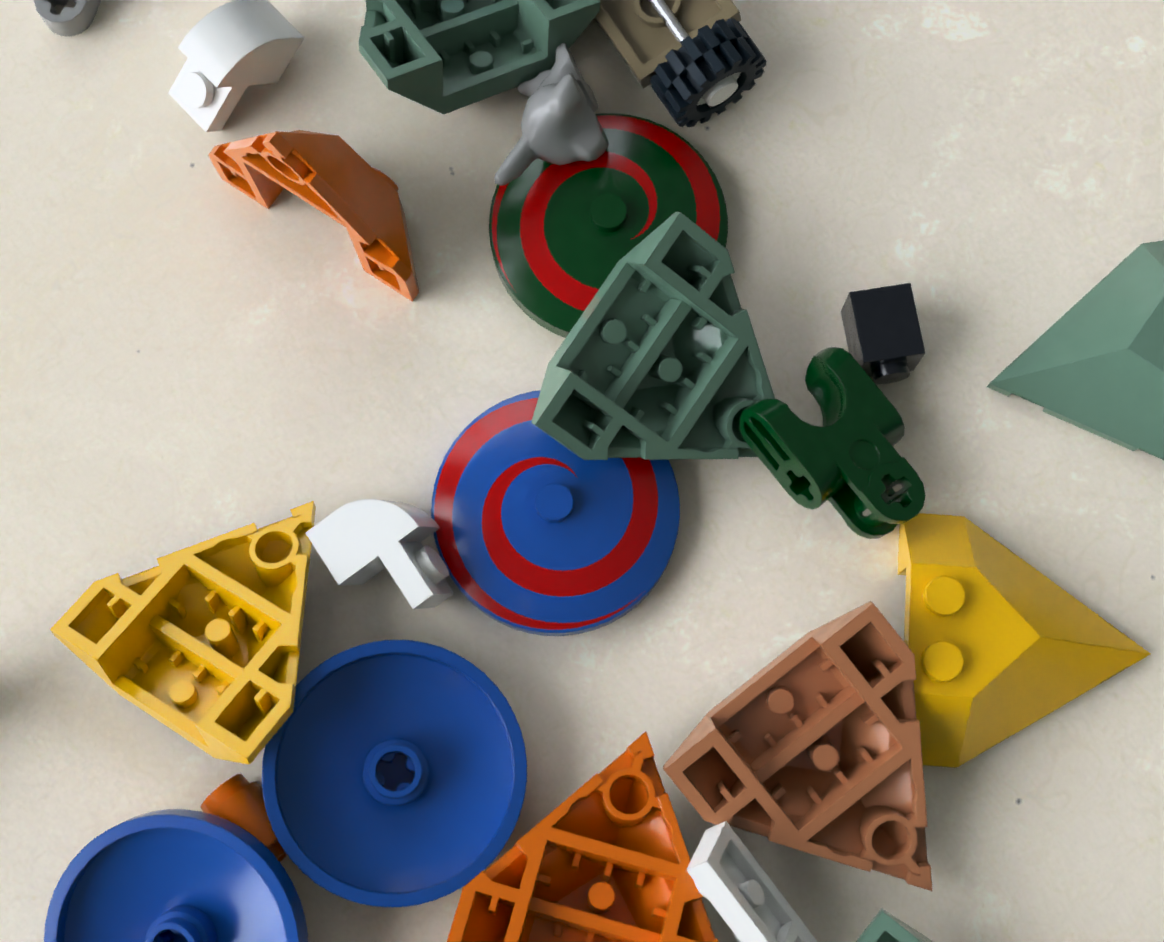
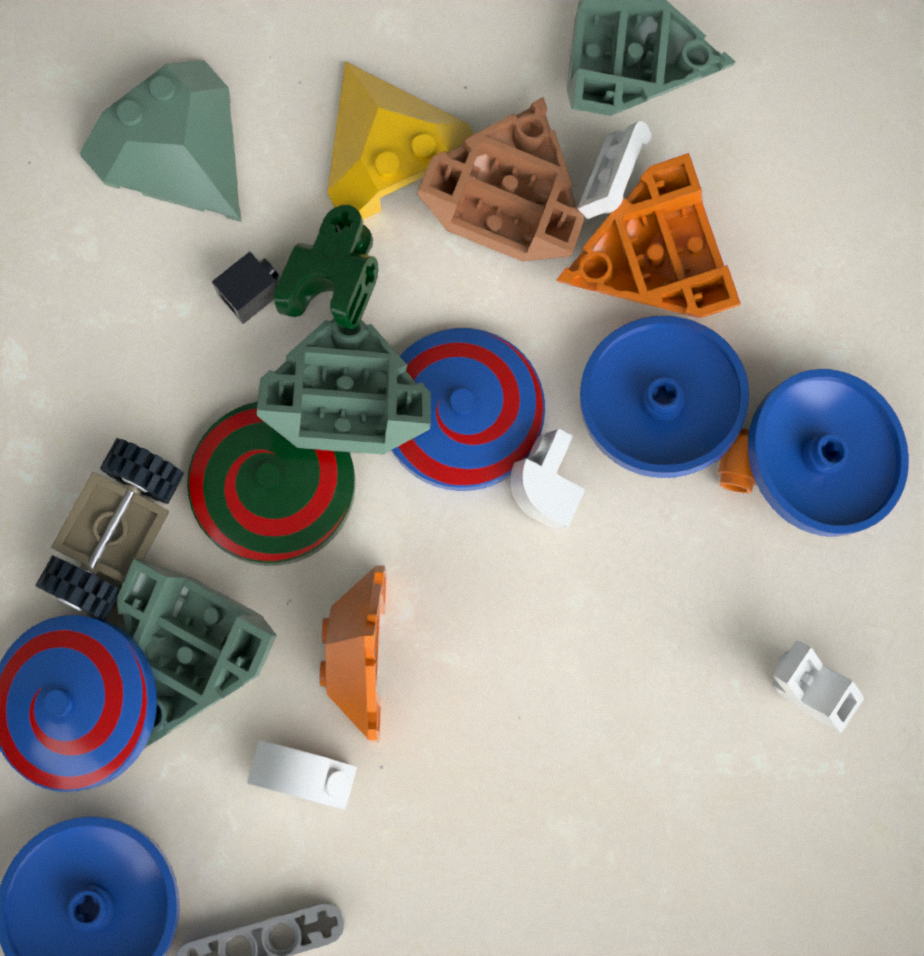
camera: 125 degrees left, 0 degrees up
yellow wedge [50,501,316,765] -> none
light grey animal [495,43,609,186] -> none

